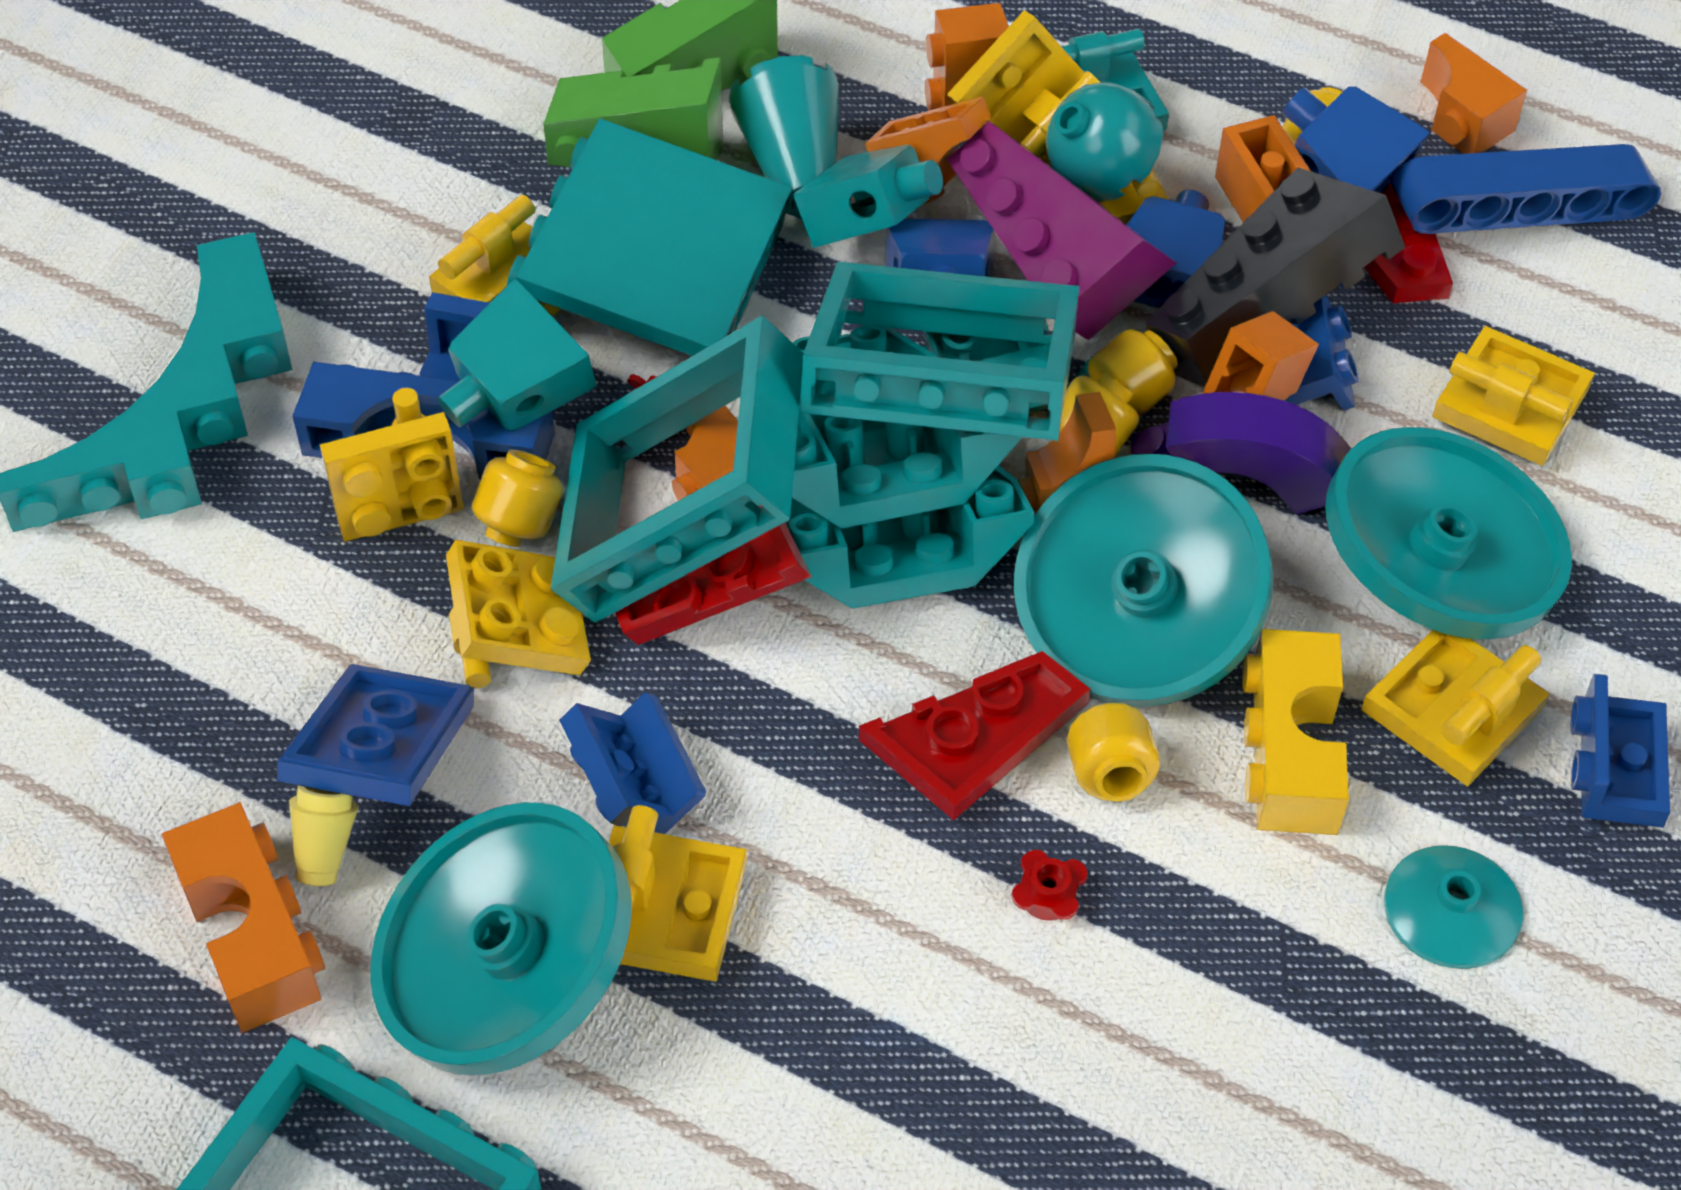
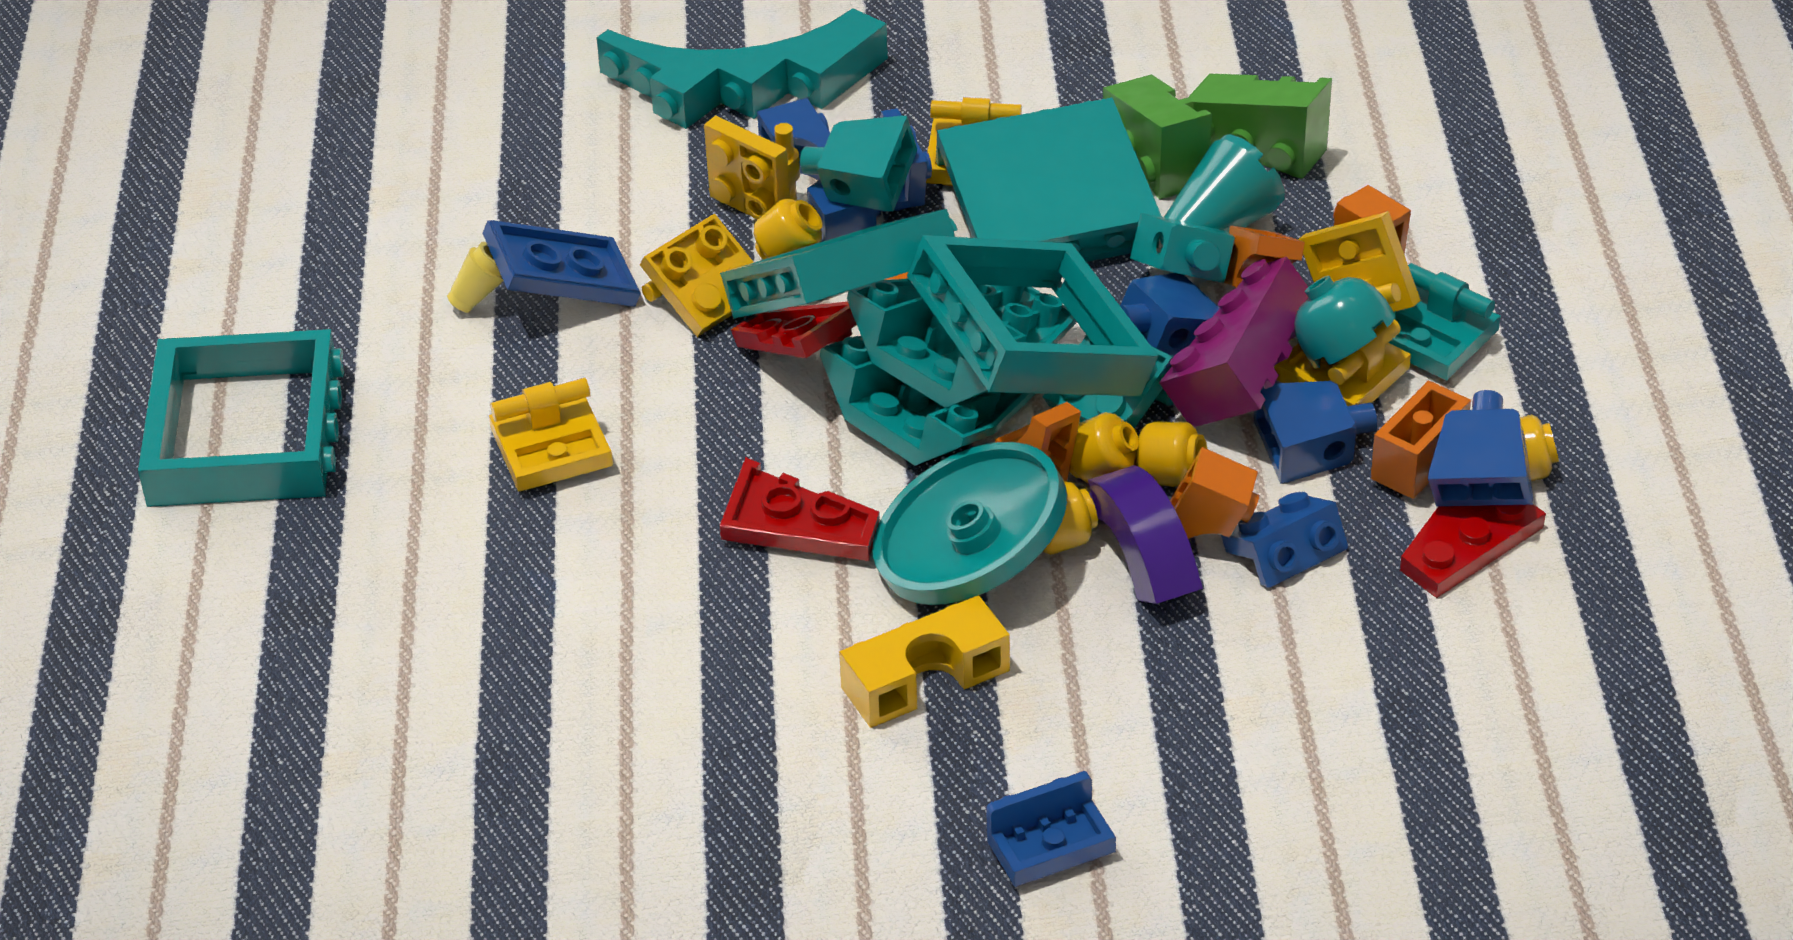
camera: 60 degrees right, 10 degrees down
orange arch [161,802,326,1034] -> none
teal dish [370,802,632,1076] -> none
blue bracket [559,693,706,834] -> none
red plate [1011,850,1088,921] -> none
yellow head [1066,703,1160,802] -> none
black wedge [1145,167,1406,388] -> none
teal dish [1325,427,1572,639] -> none
yellow plate [1361,630,1550,787] -> none
teal dish [1384,845,1523,969] -> none
blue beam [1391,144,1662,234] -> none
orange arch [1420,33,1527,154] -> none
yellow plate [1432,326,1595,466] -> none

